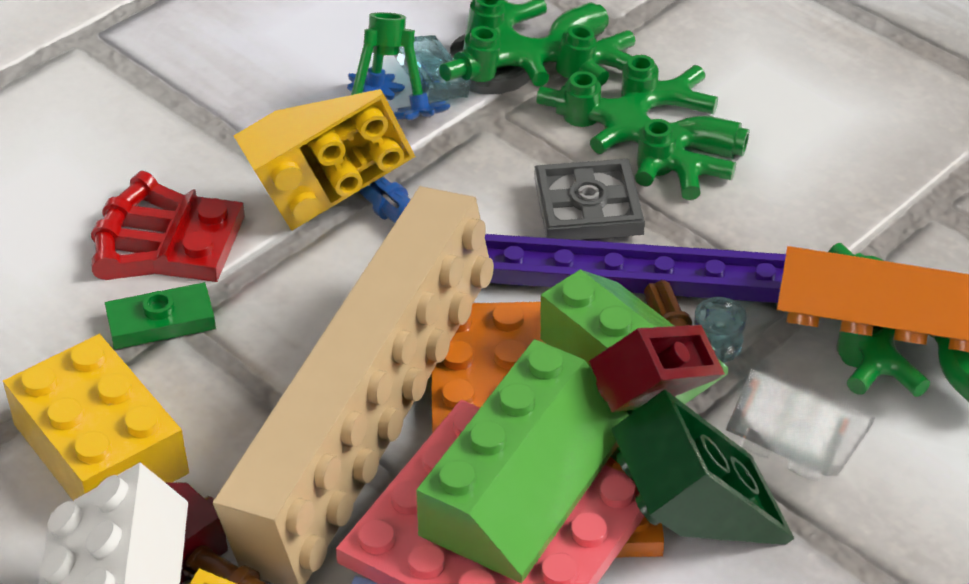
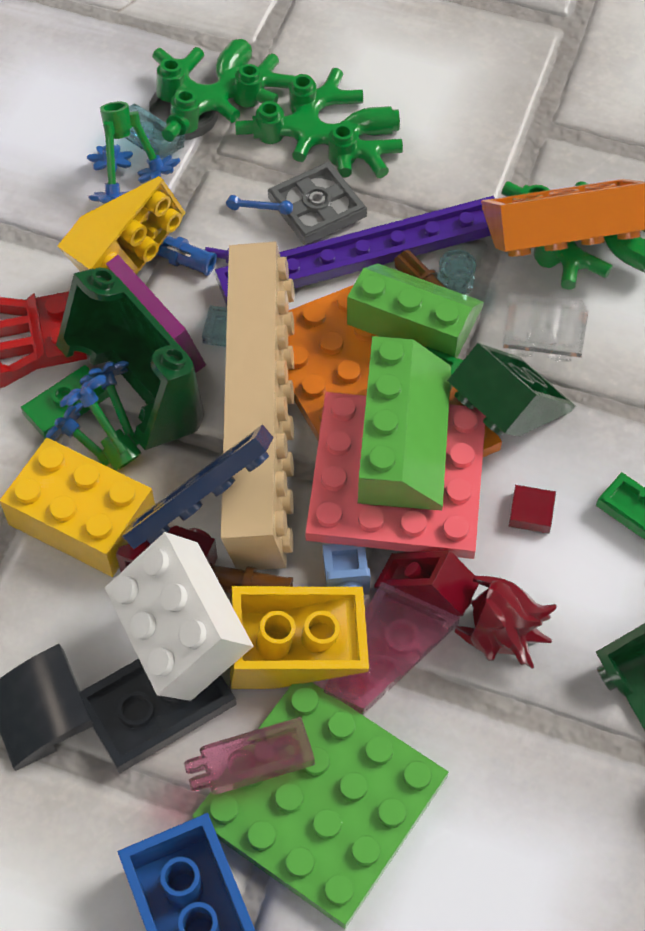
camera: 25 degrees left, 15 degrees up
dark red slope [589,325,725,412] -> none
none -> plant [46,361,142,471]
none -> dark green windscreen [56,268,204,450]
none -> magenta plate [106,254,207,374]
none -> dark blue plate [123,424,274,549]
none -> blue hinge [226,195,293,215]

